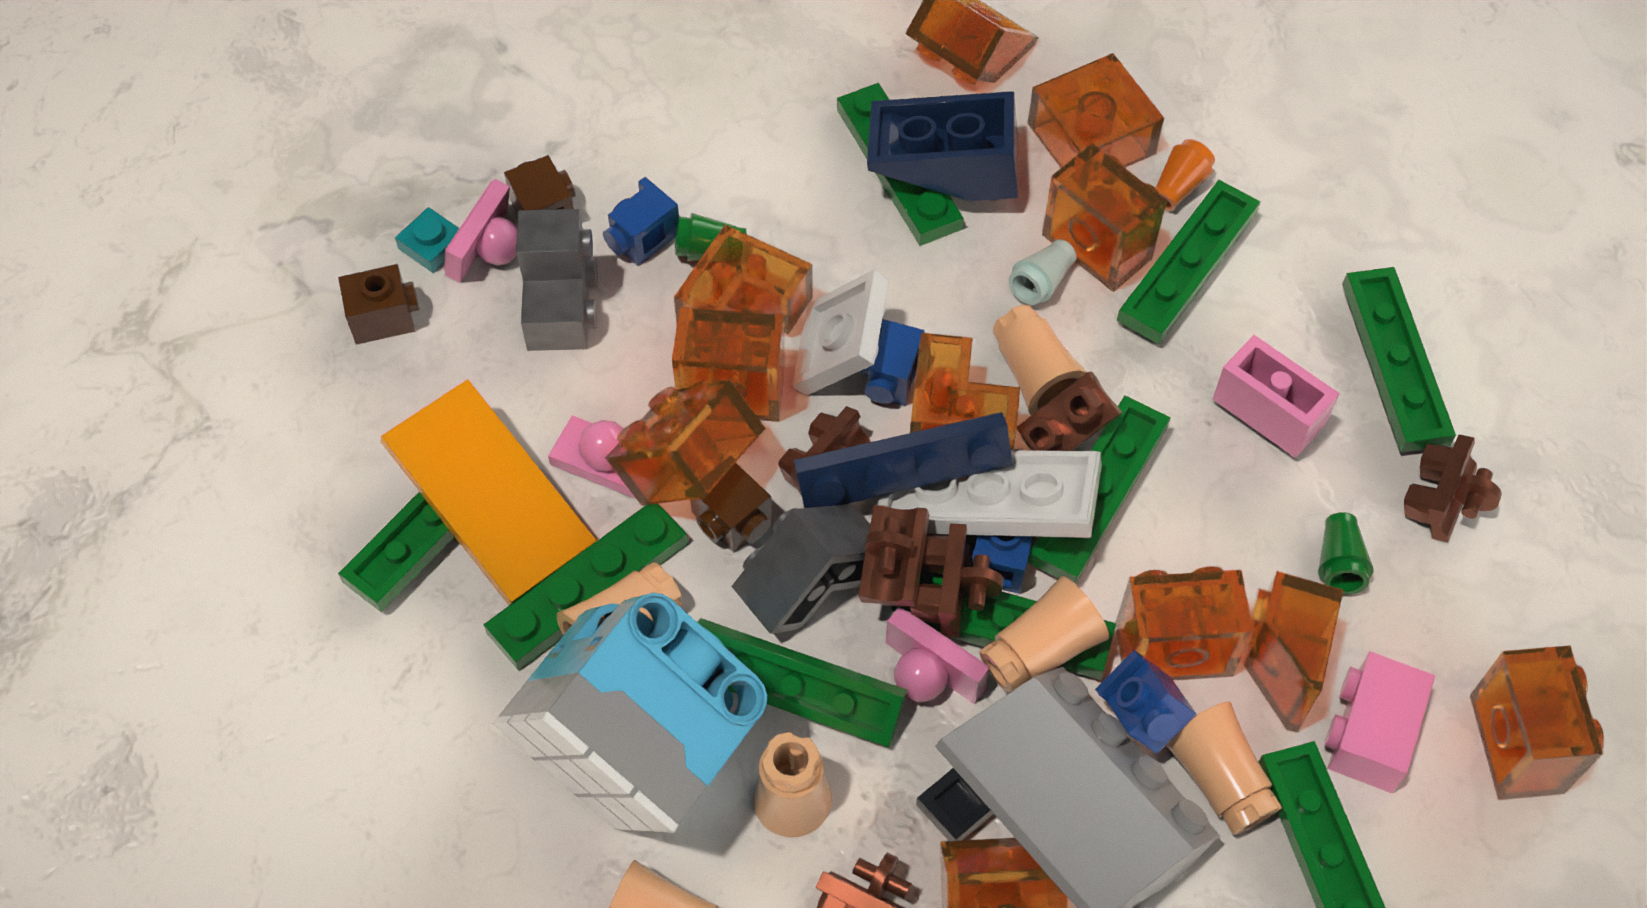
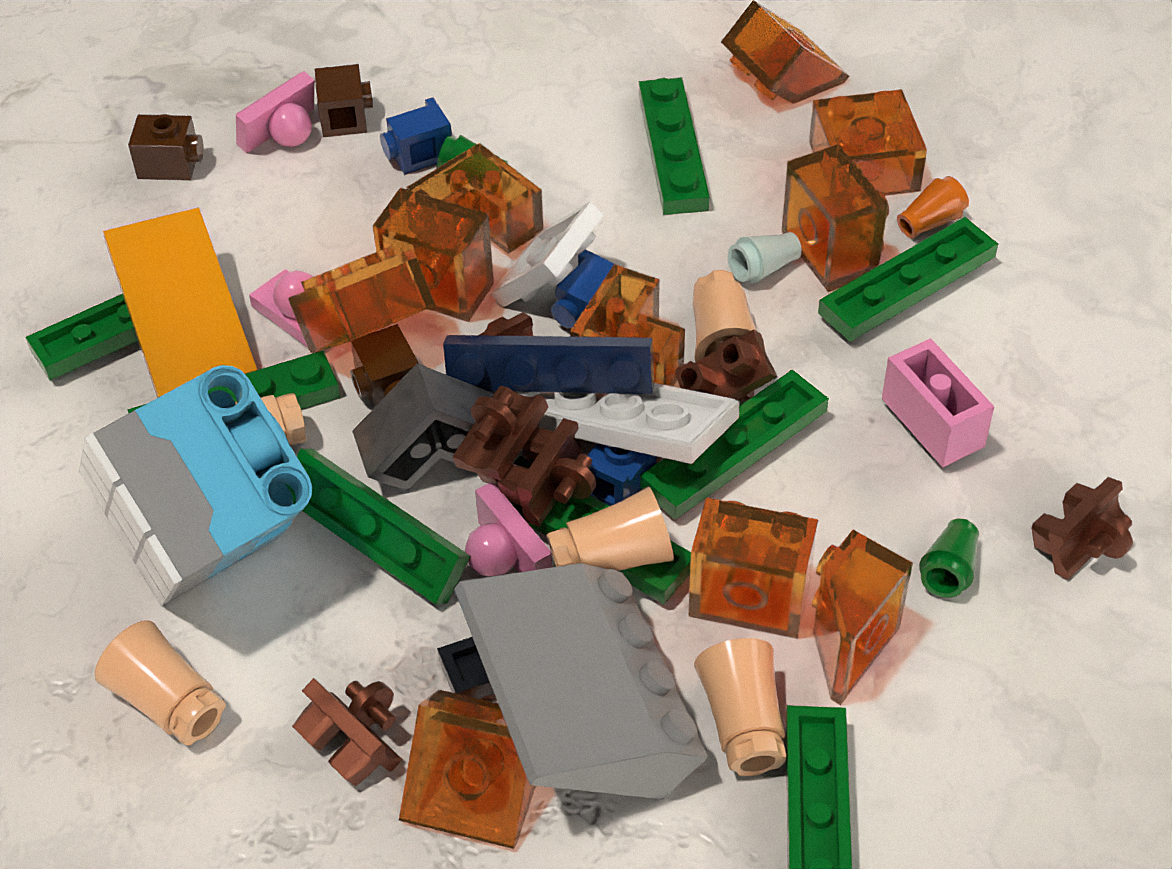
camera: 20 degrees right, 10 degrees down
teal plate [394,207,459,273] -> none
flat silver brick [516,209,598,351] -> none
light nougat plant [753,732,832,837] -> none
dark blue slope [867,91,1018,201] -> none
blue brick [1095,650,1197,754] -> none
bright pink brick [1324,651,1435,793] -> none
green plate [1342,267,1456,453] -> none
clear orange brick [1469,645,1604,800] -> none

